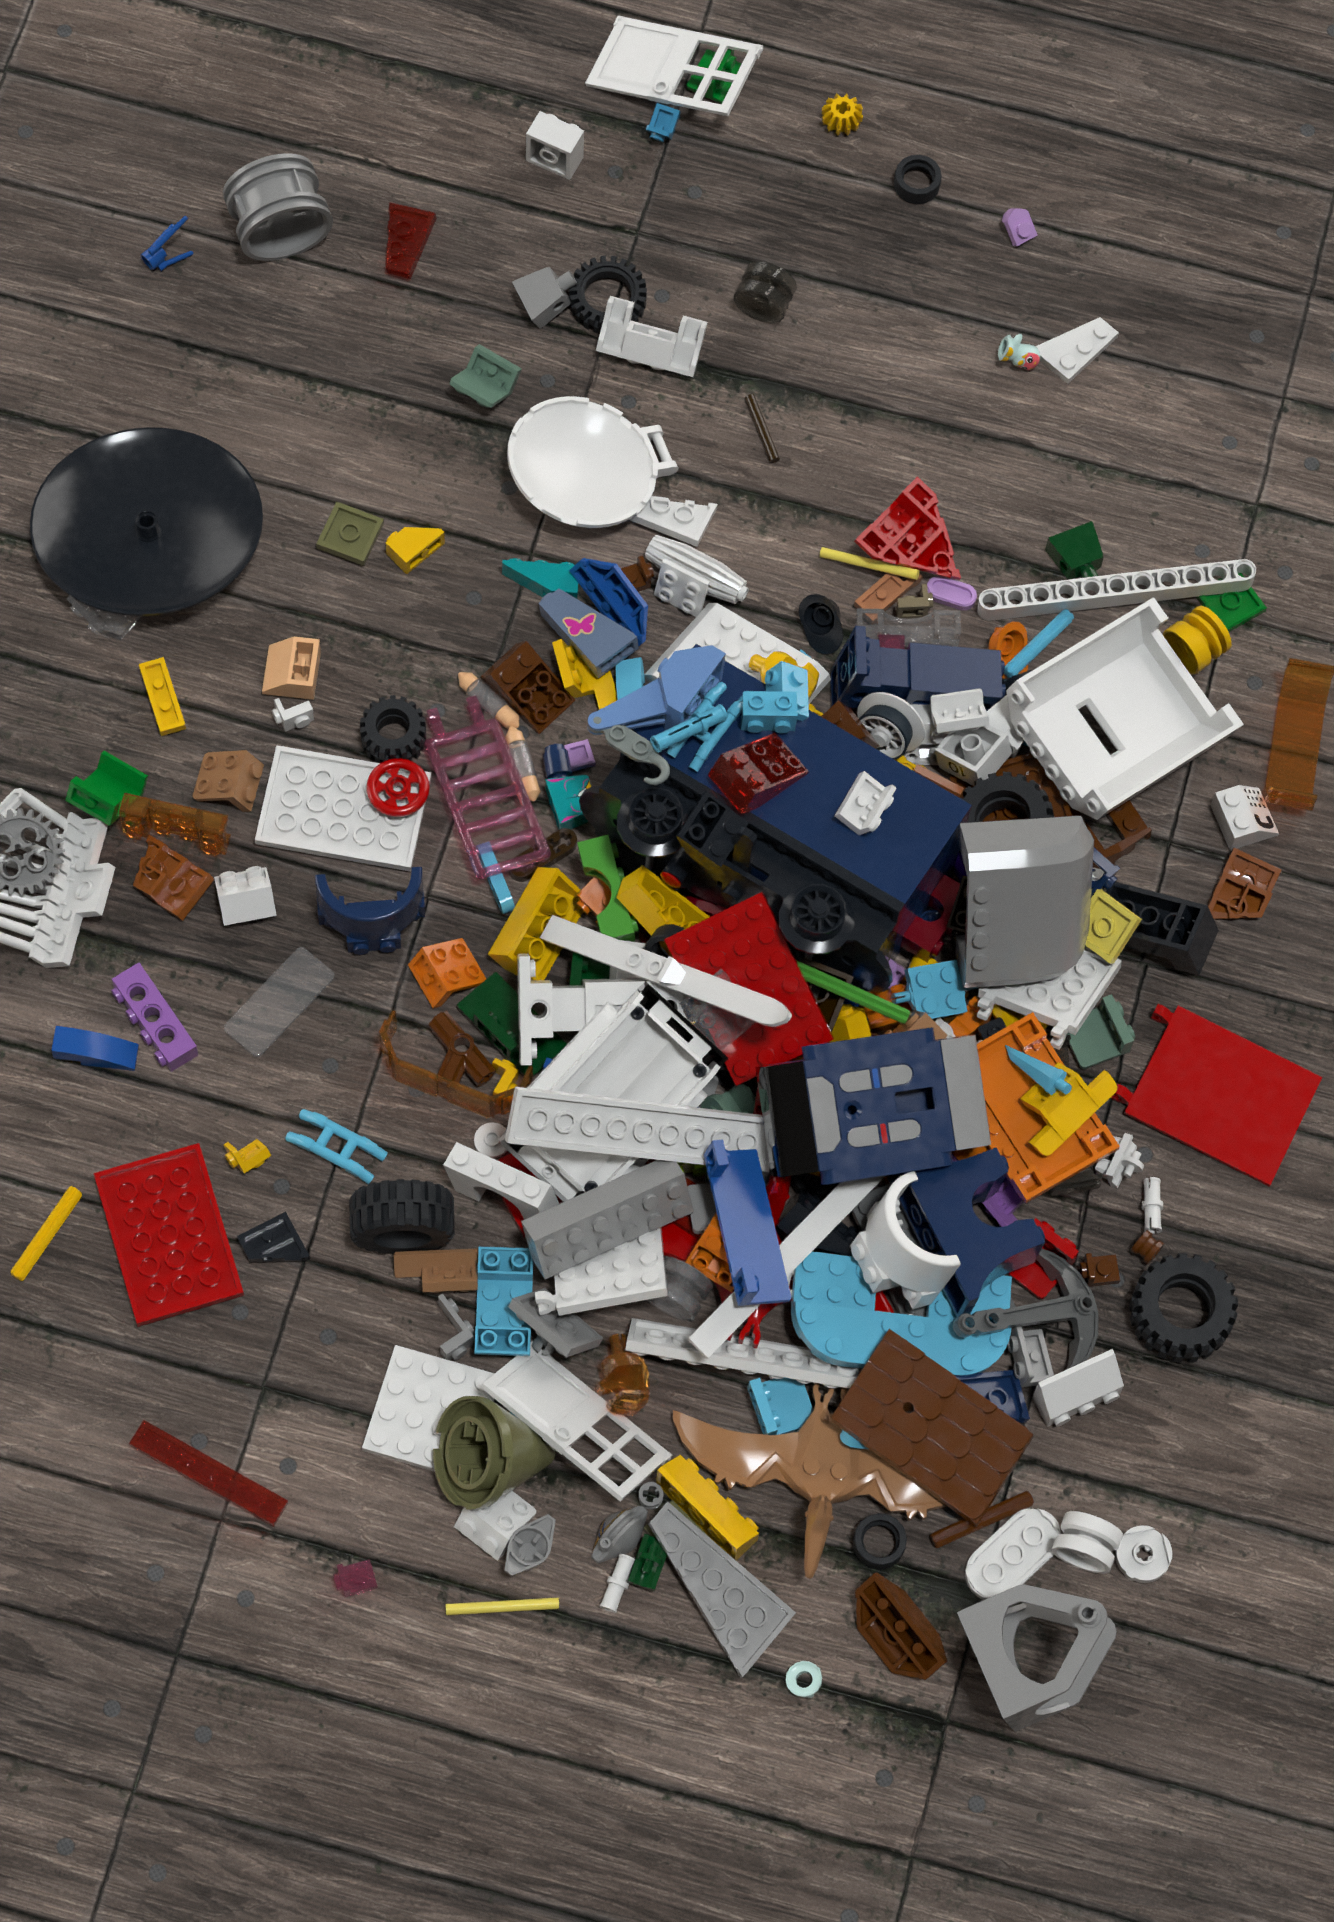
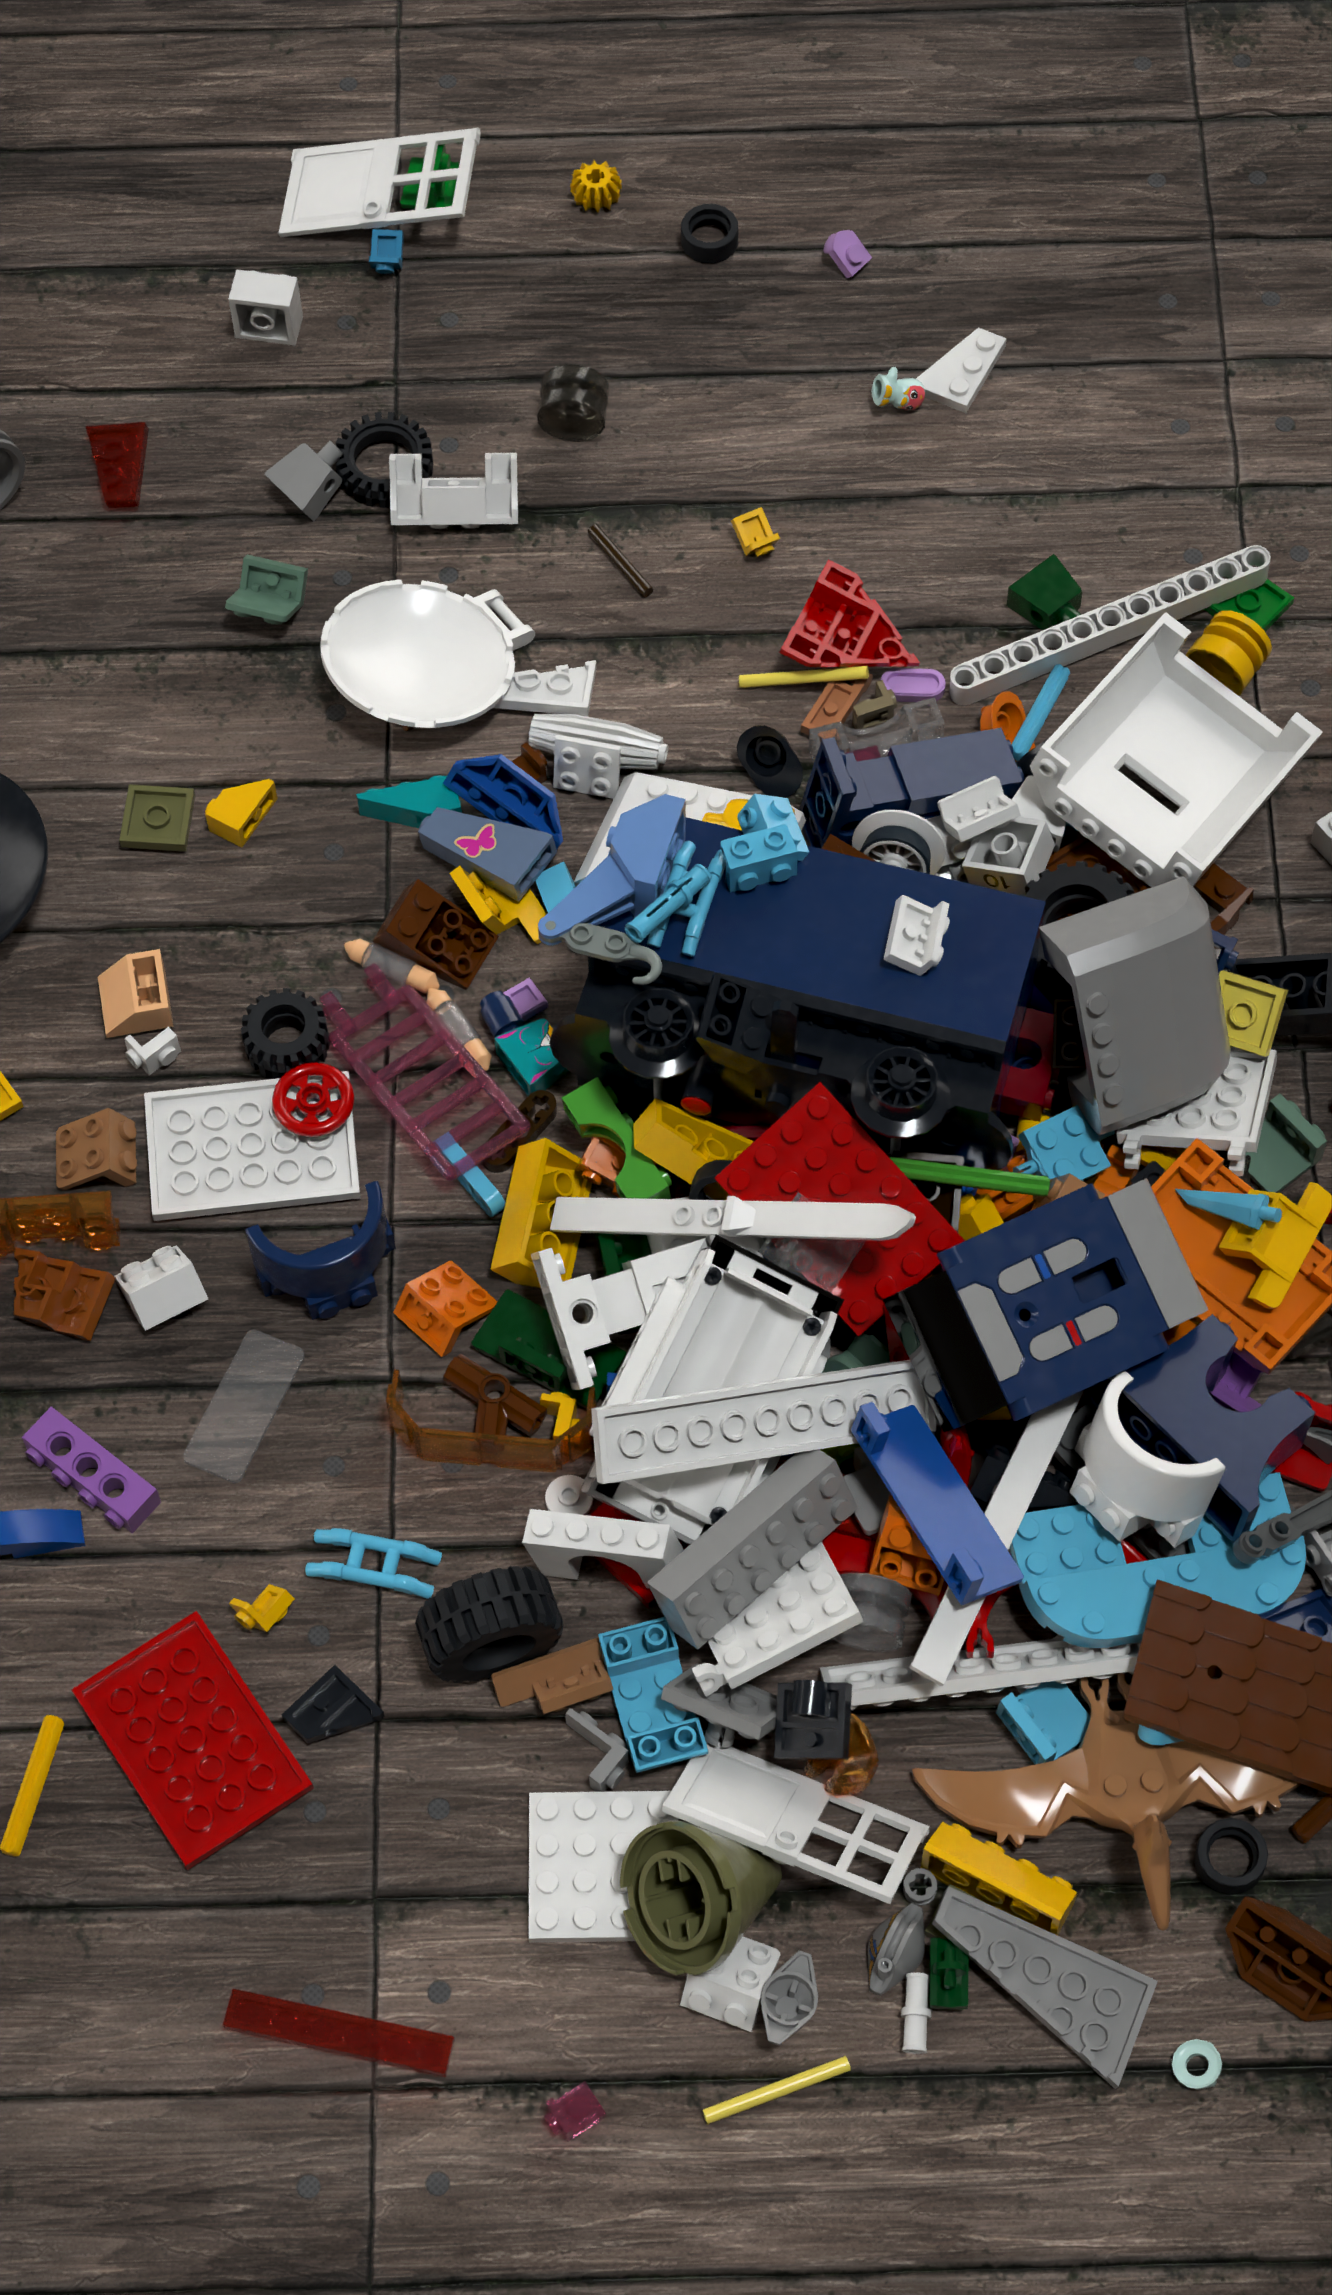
camera: 10 degrees left, 5 degrees down
clear red slope [708,733,809,814] -> none
none -> yellow bracket [731,507,780,557]
none -> black plate [774,1680,852,1760]

